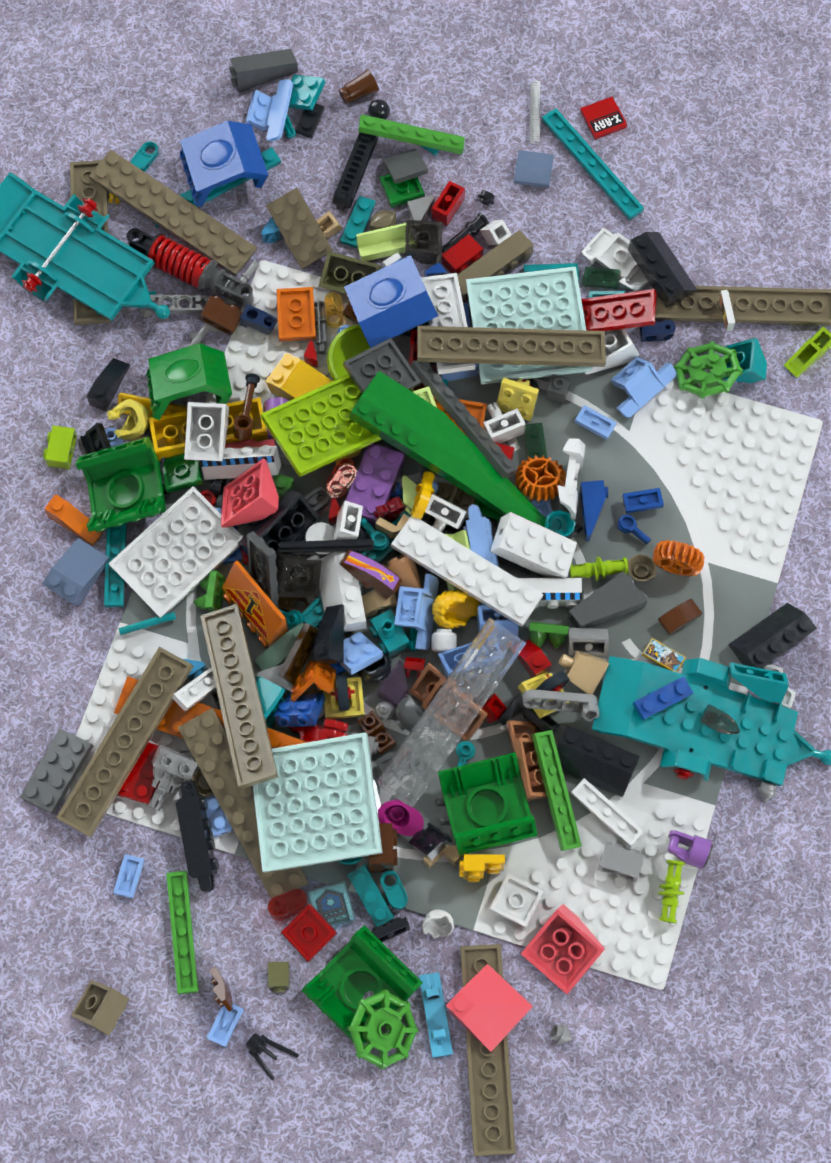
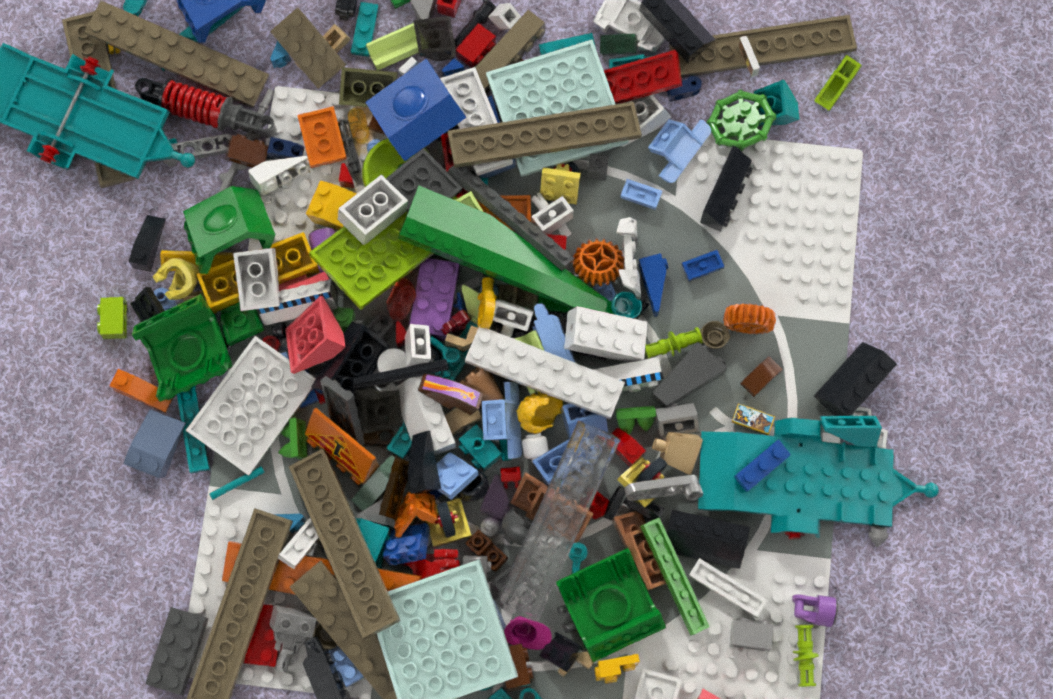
camera: 10 degrees left, 5 degrees up
reddish brown piece [233,373,260,441] -> none
teal plate [279,609,304,629] -> none
dark tan hat [369,210,397,231] -> none
clear green plate [524,423,547,459] -> none
blue plate [617,515,651,545] -> none
clear smoke plate [699,704,740,734] -> none
none -> white slope [248,156,310,196]
none -> white brick [337,175,408,245]
none -> black slope [700,145,753,232]

